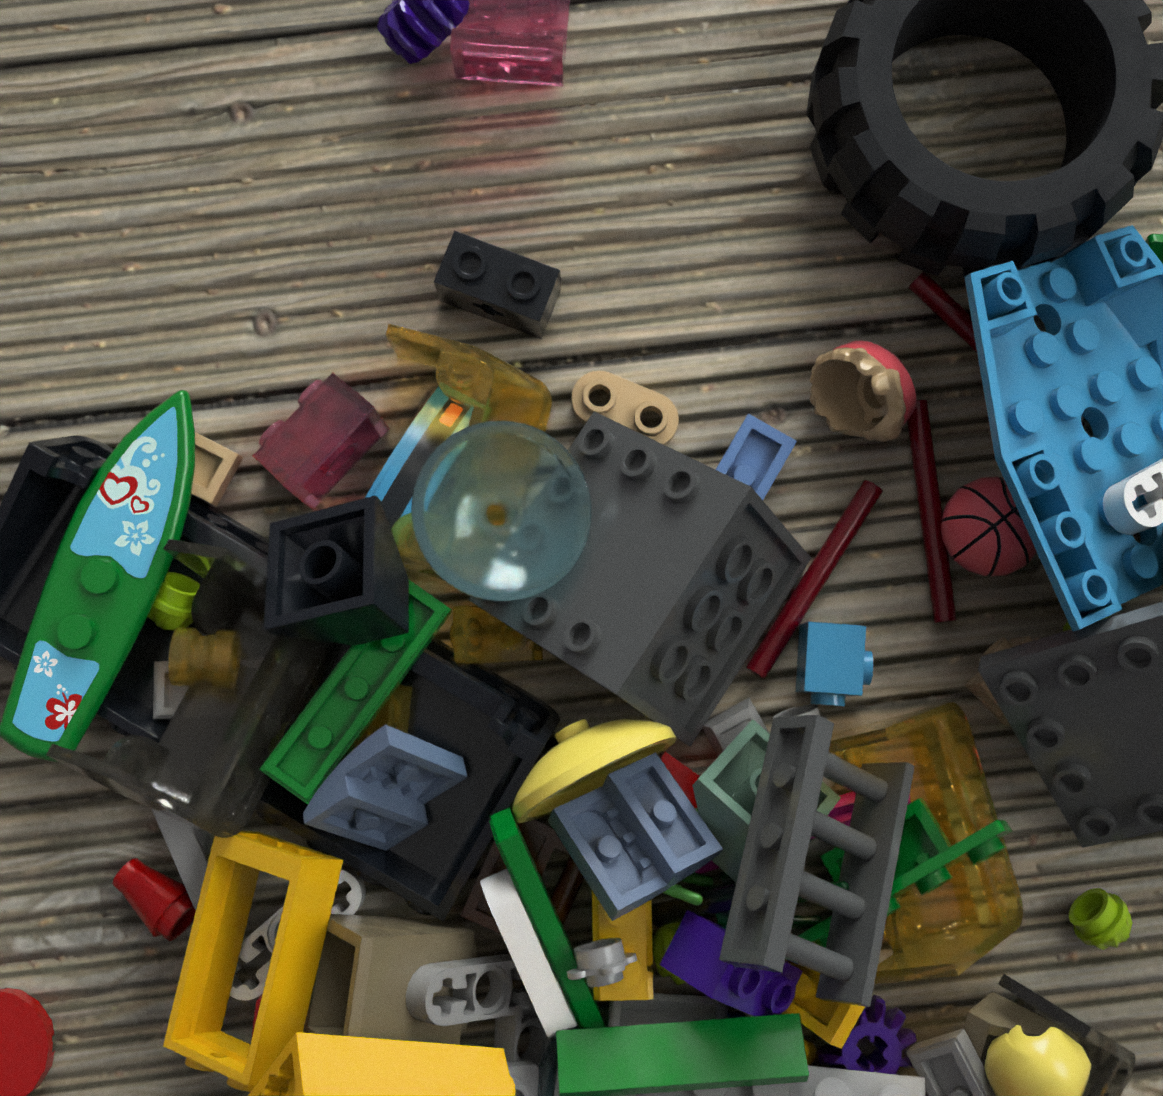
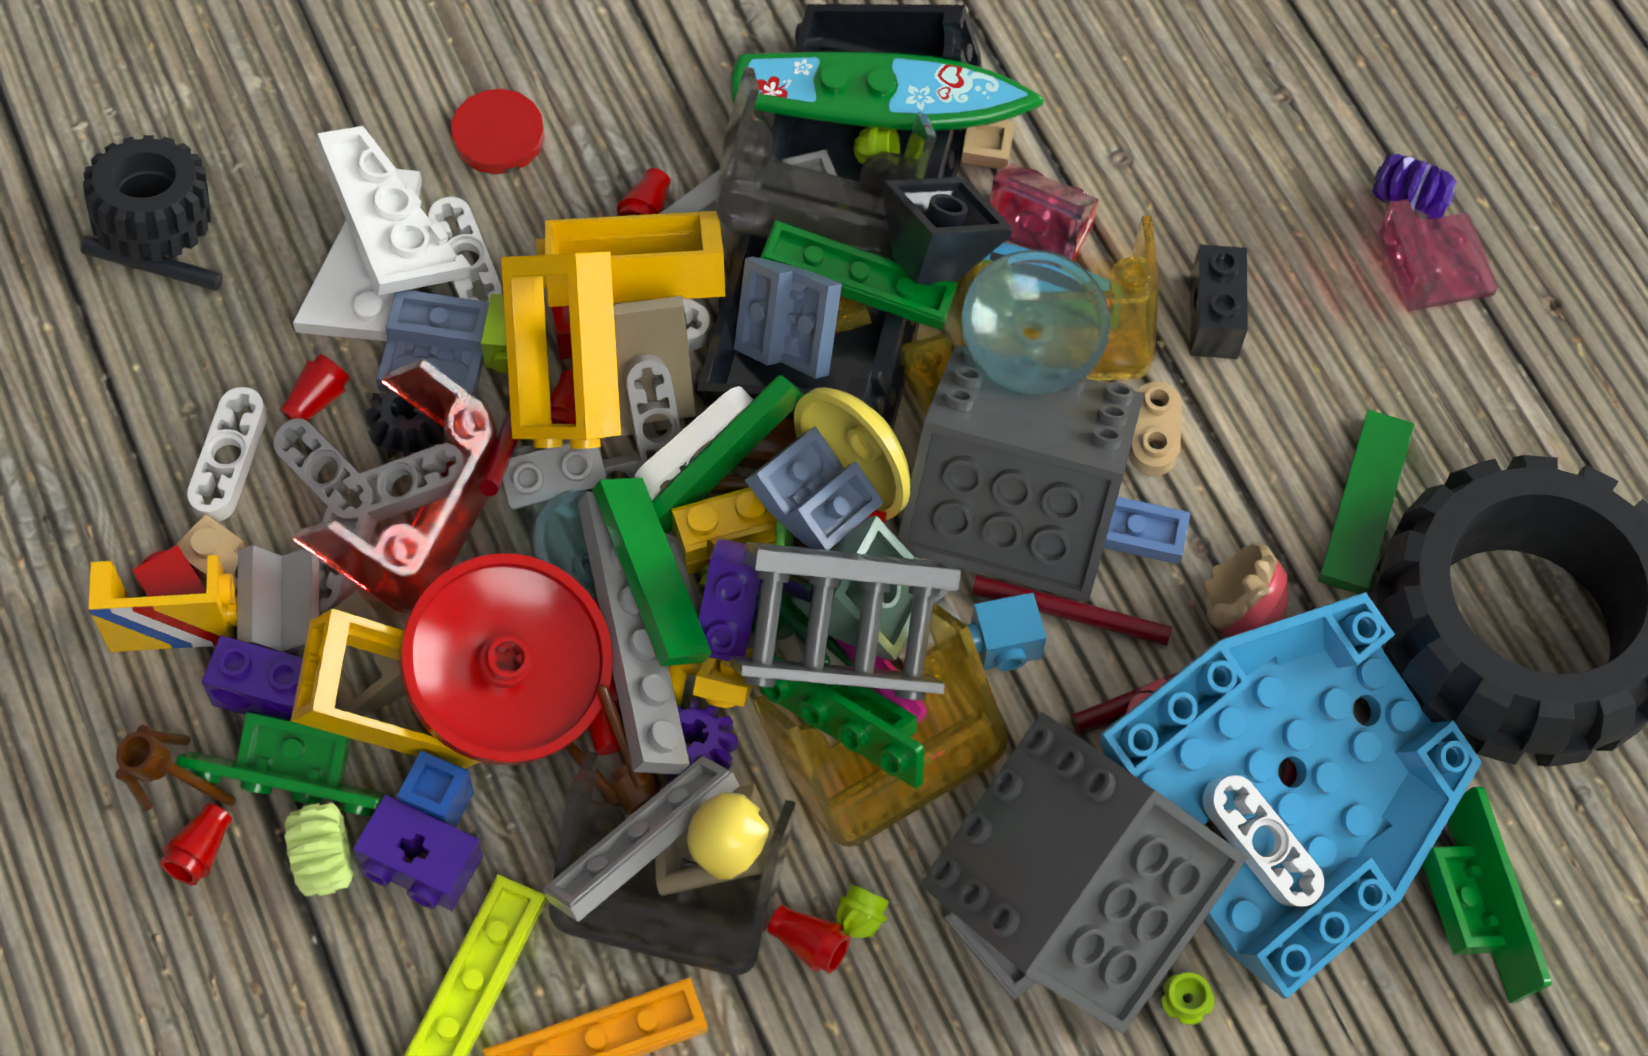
camera: 70 degrees right, 20 degrees down
clear yellow wheel [168,627,241,689] -> none
light grey plate [567,938,637,987] -> none
none -> red cone [767,905,851,974]
none -> green tile [1317,409,1415,594]

